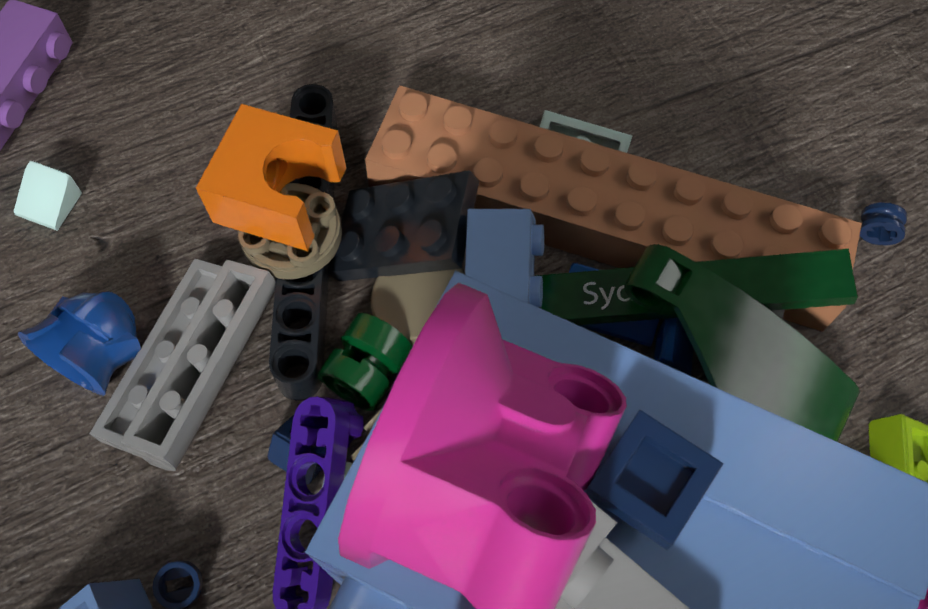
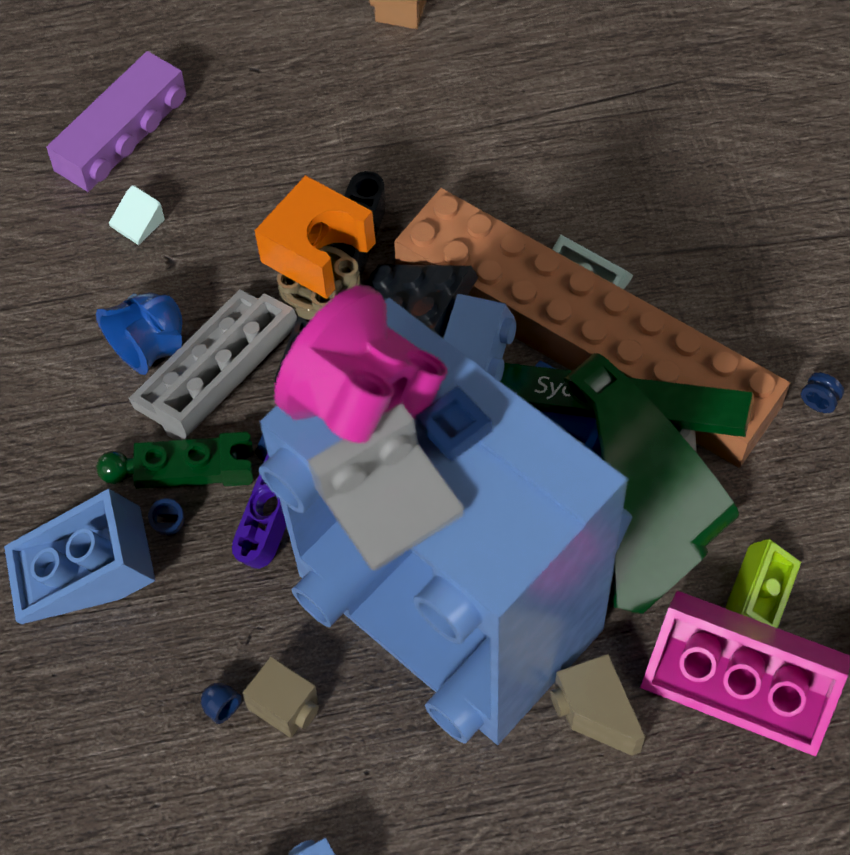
camera: 20 degrees right, 5 degrees down
none -> dark green plate [96,432,254,489]

